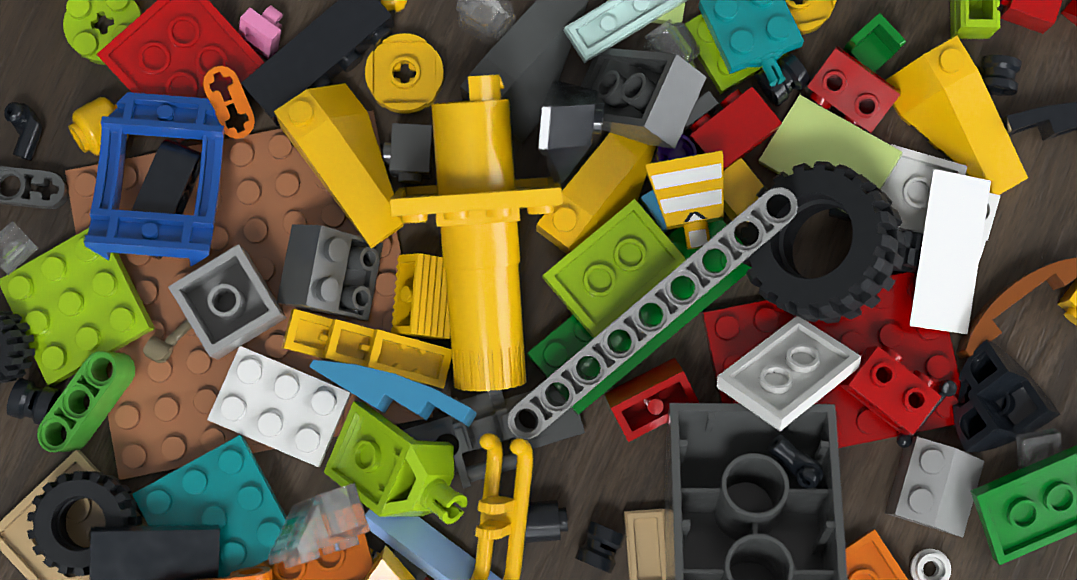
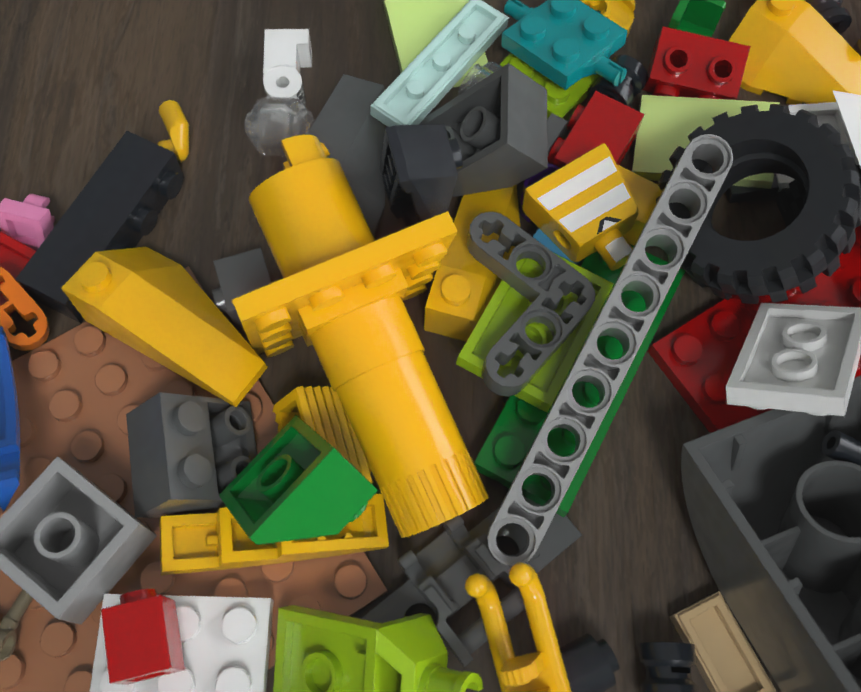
camera: 20 degrees left, 15 degrees down
dark azure slope [309,360,477,427] -> none
yellow plate [365,33,444,114] -> none
red brick [604,358,699,442] -> none
none -> red brick [101,588,185,685]
none -> green slope [219,415,378,545]
none -> dark grey beam [466,212,595,396]

